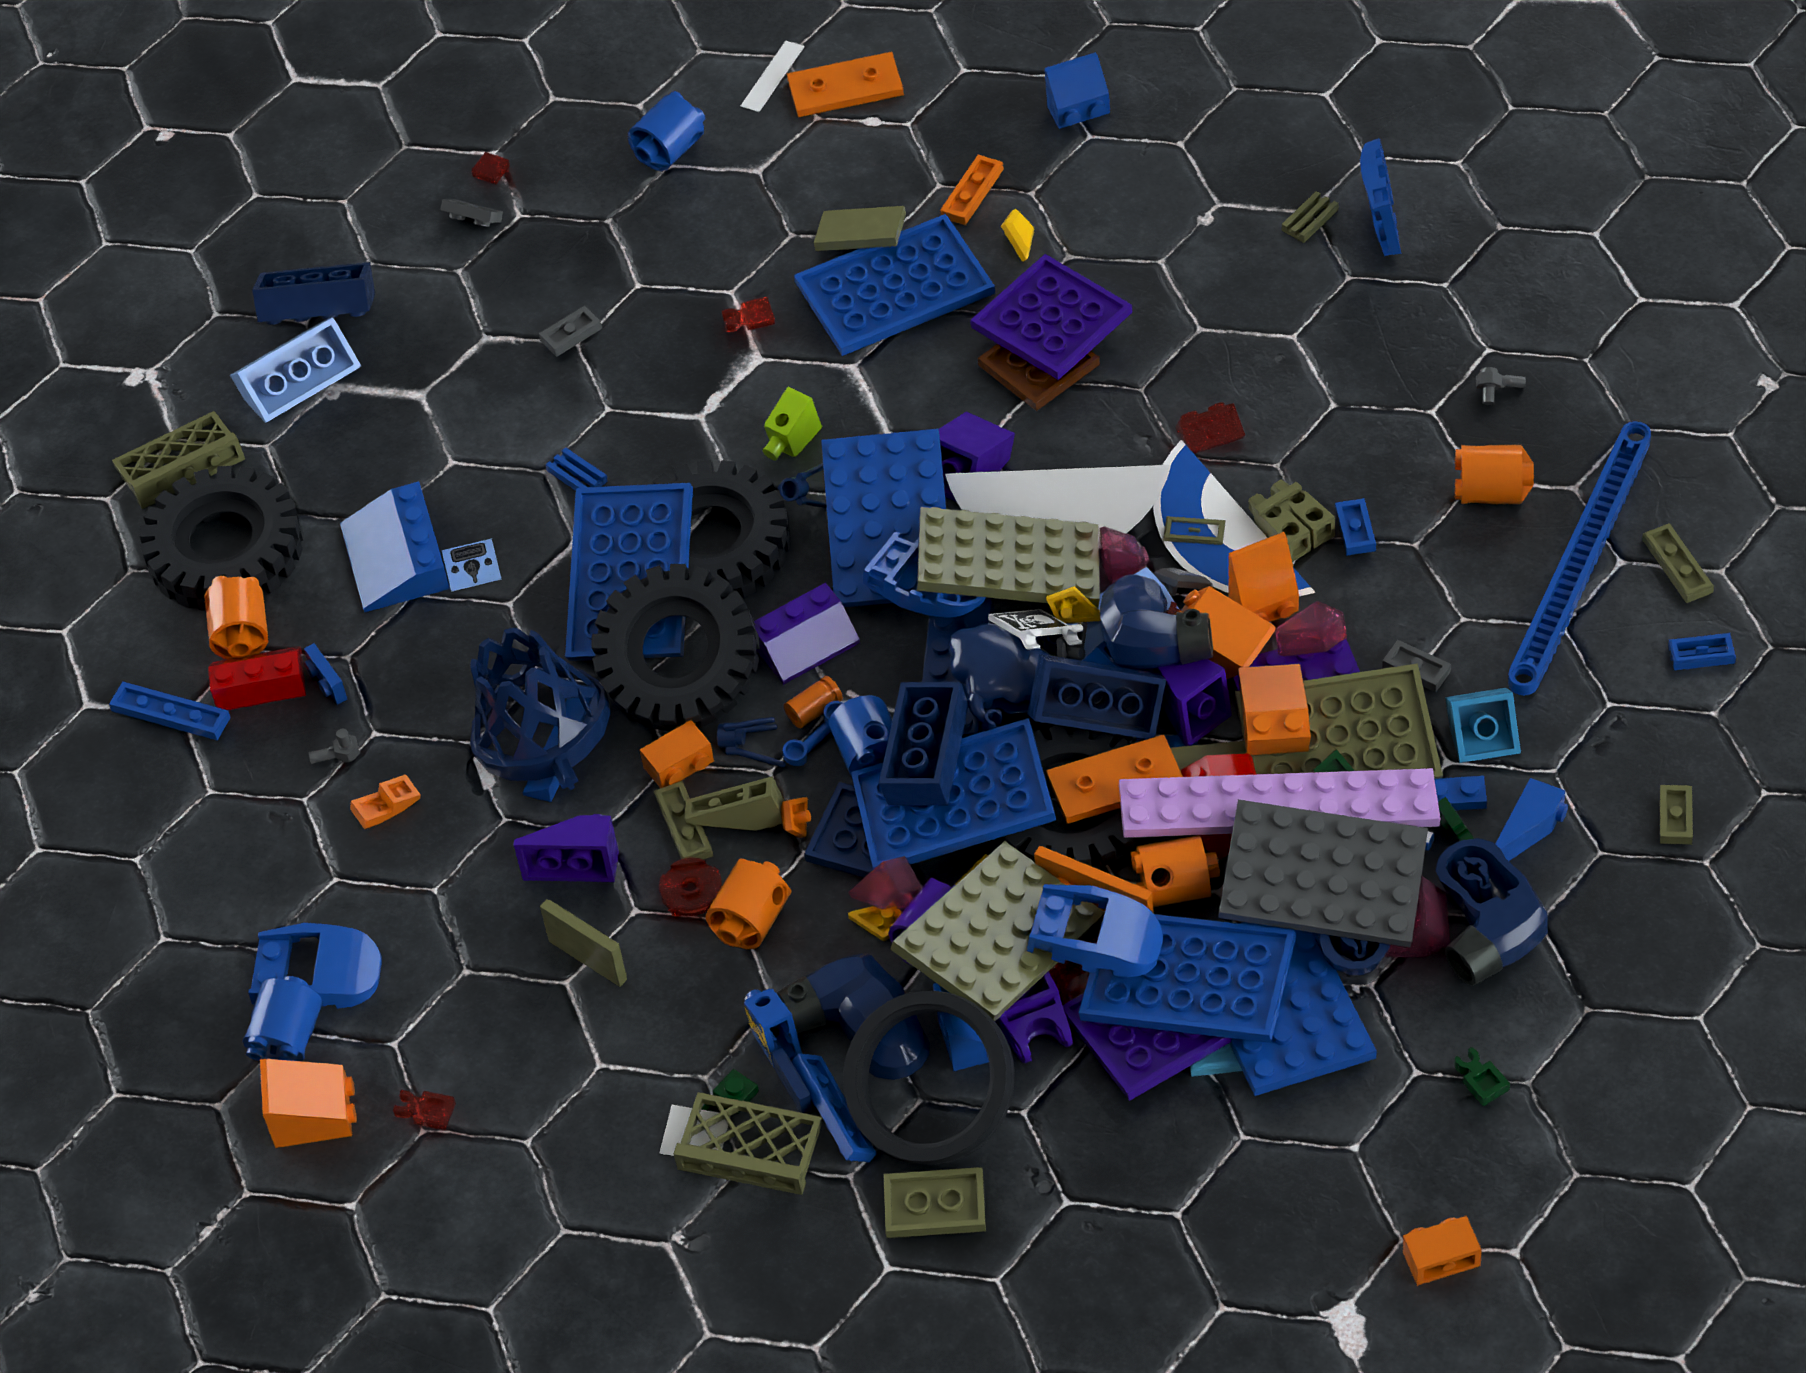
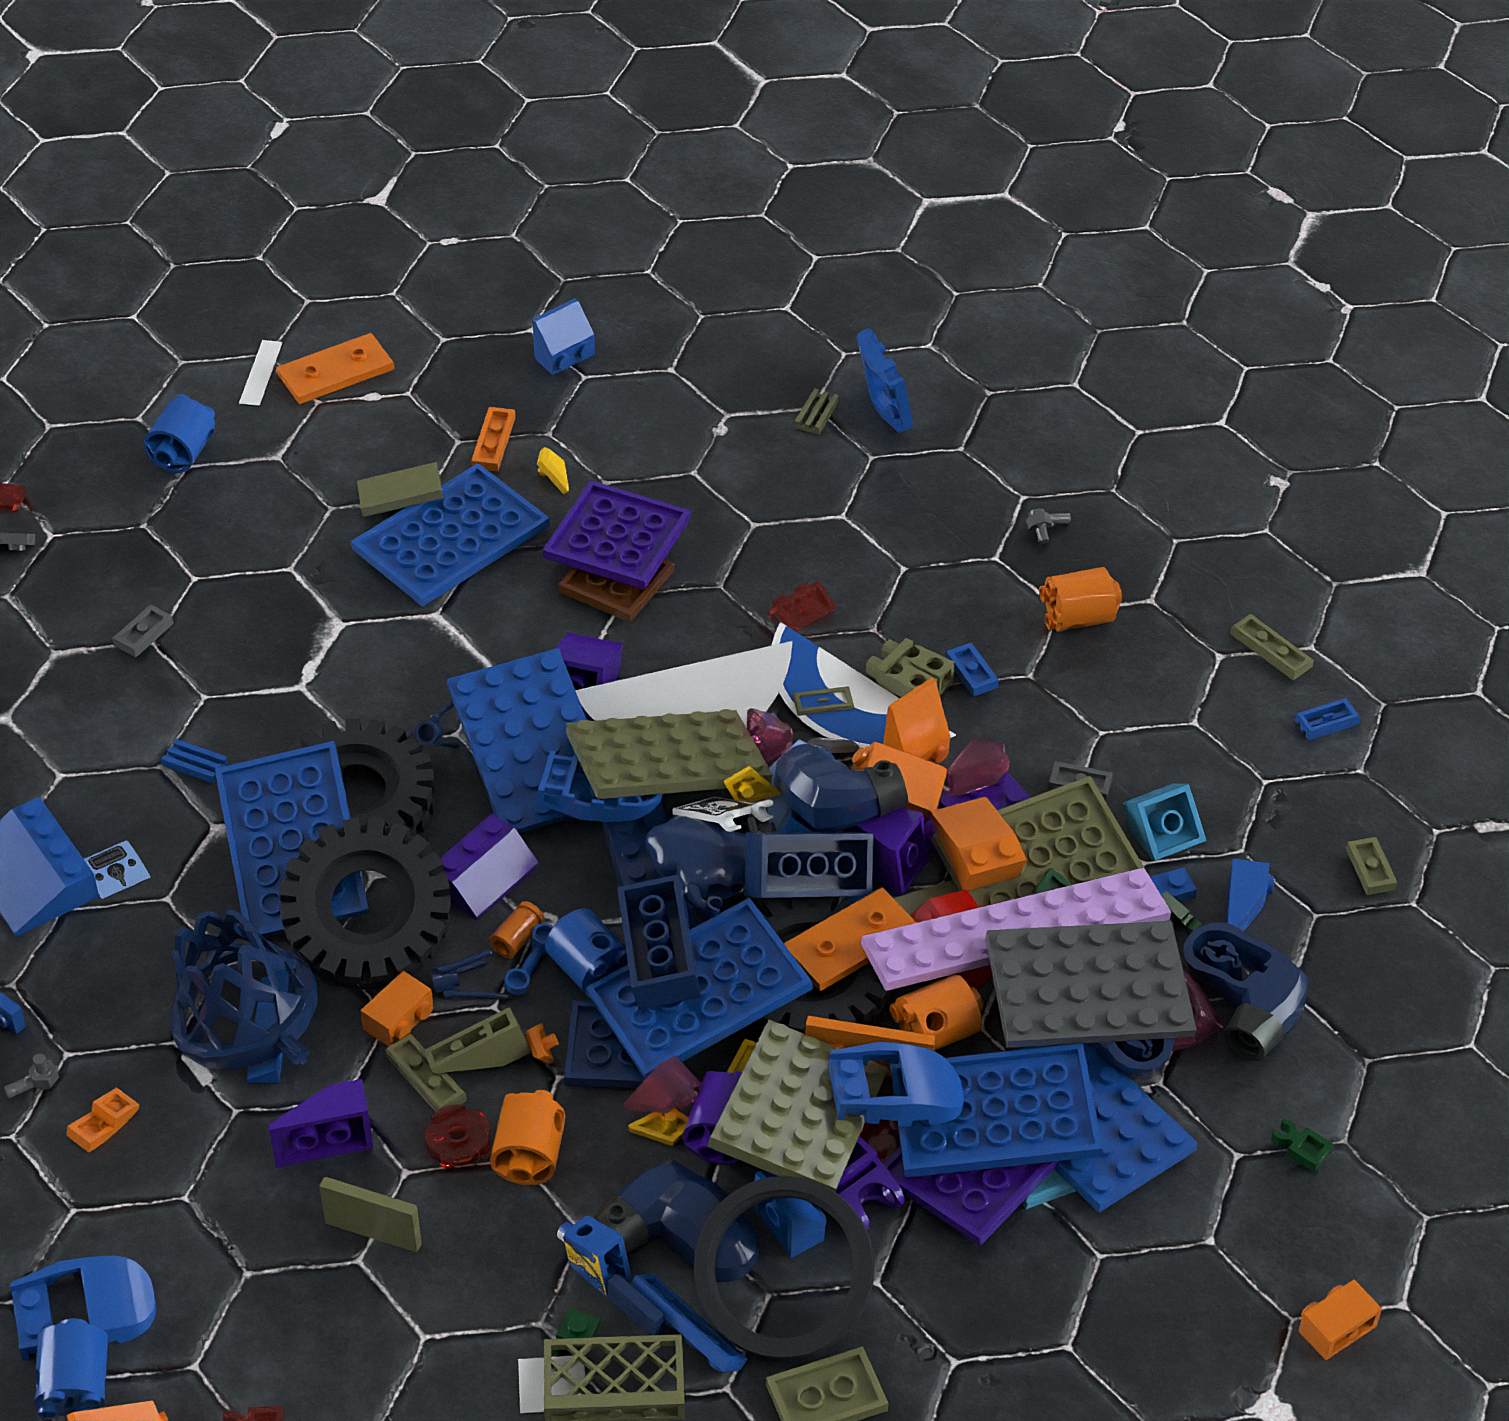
camera: 25 degrees left, 5 degrees down
clear red plate [722,296,775,332] -> none
lime torso [762,386,822,461] -> none
blue gear [1508,421,1651,696] -> none

